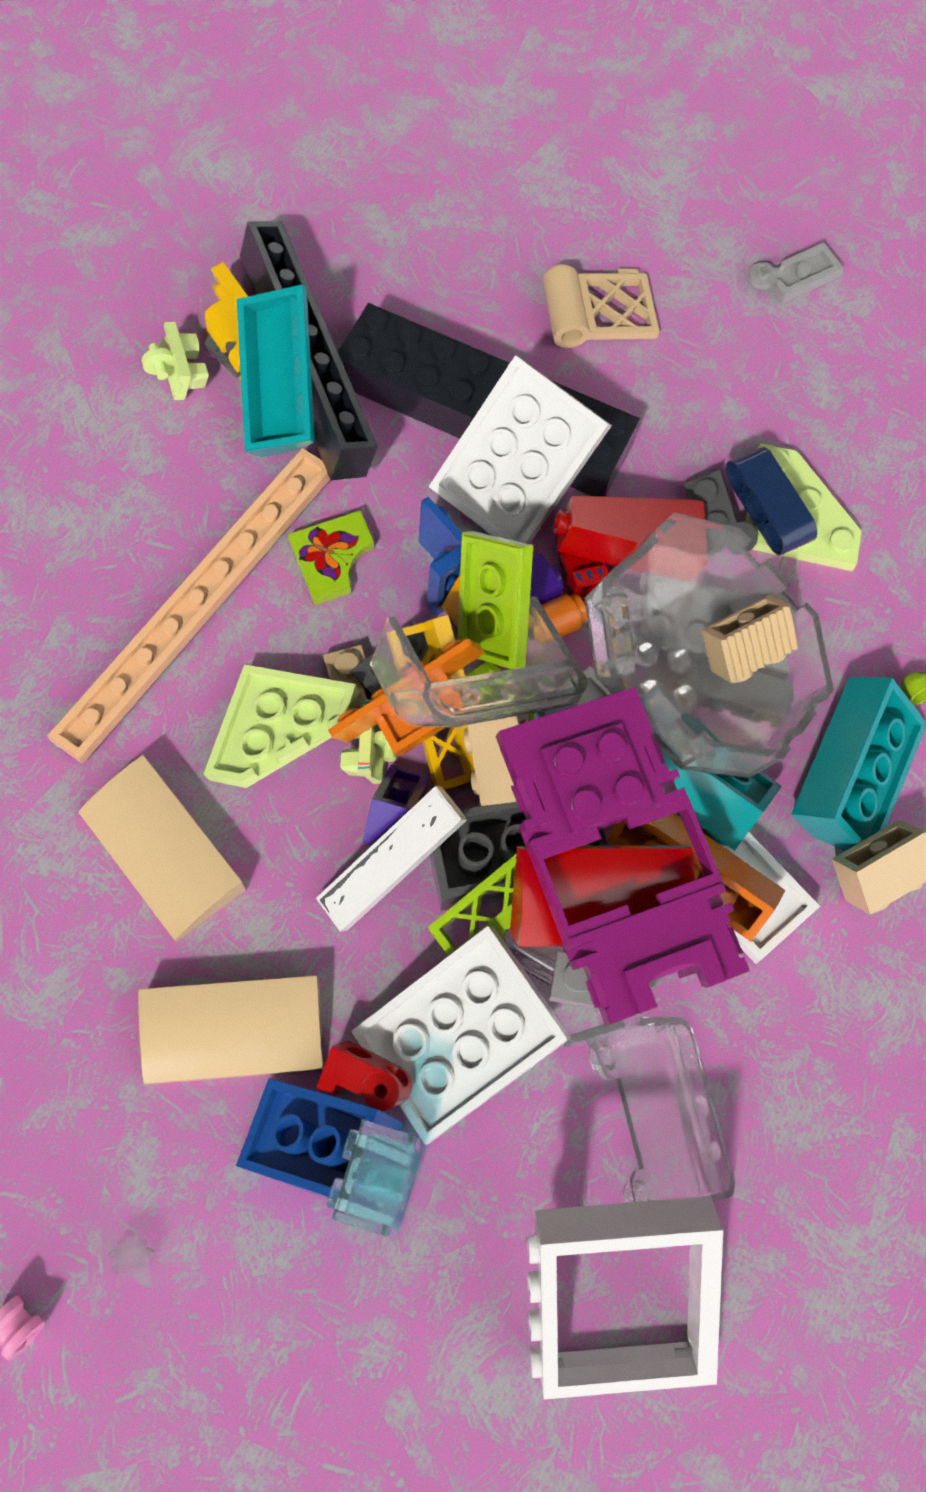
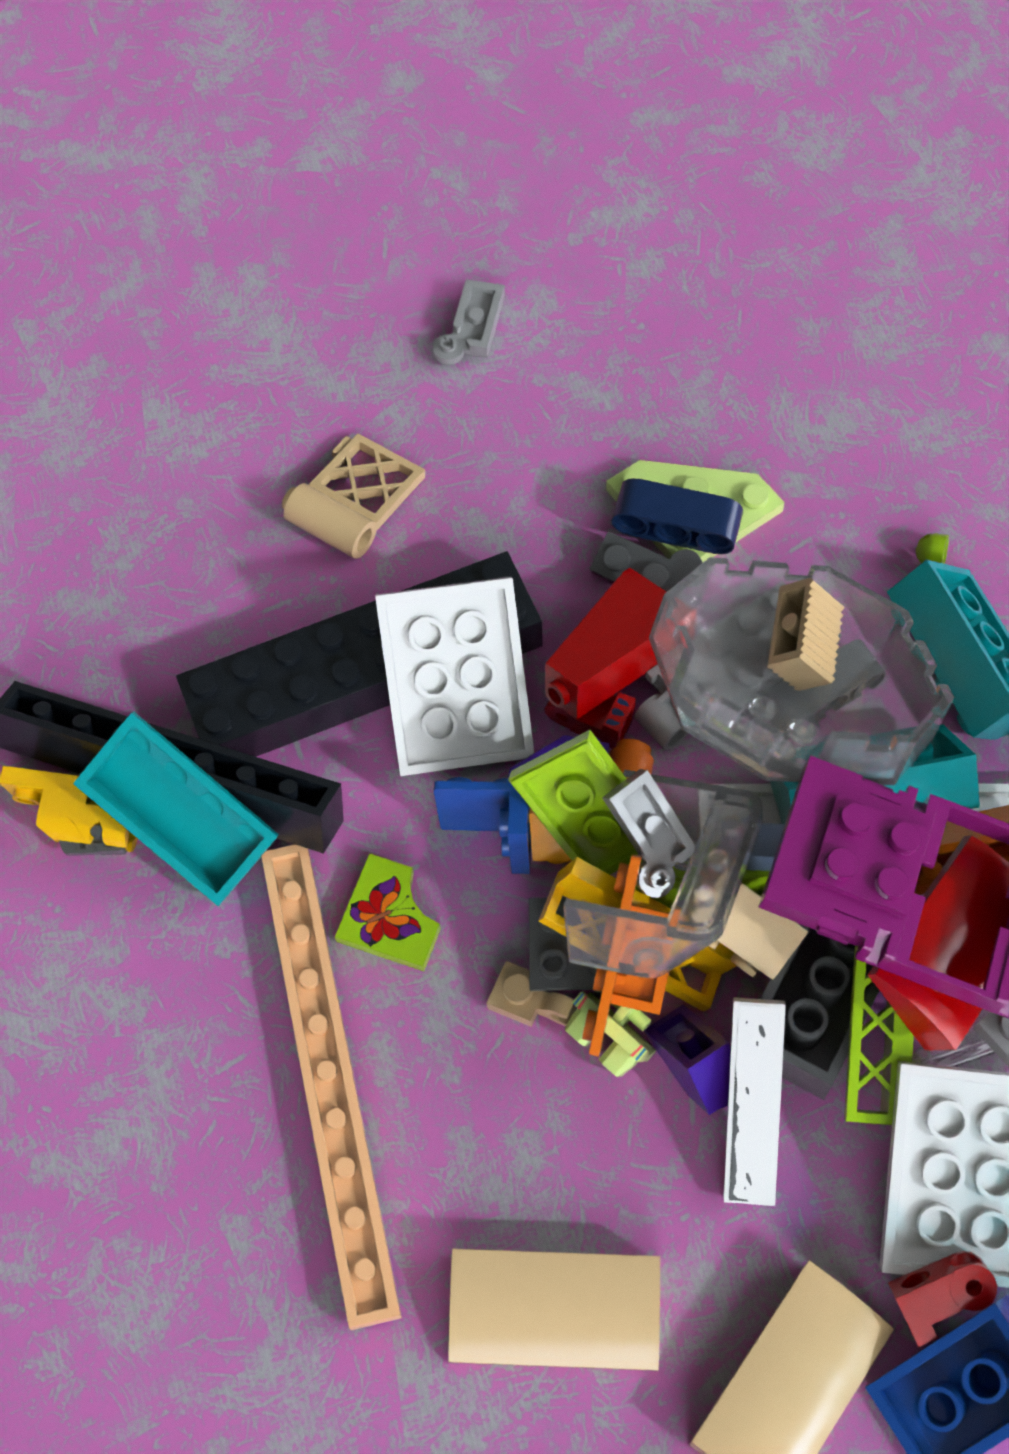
camera: 40 degrees left, 5 degrees down
yellowish green hips [141,322,208,400] -> none
yellowish green plate [203,664,360,788] -> none
none -> light grey hinge [602,769,698,898]

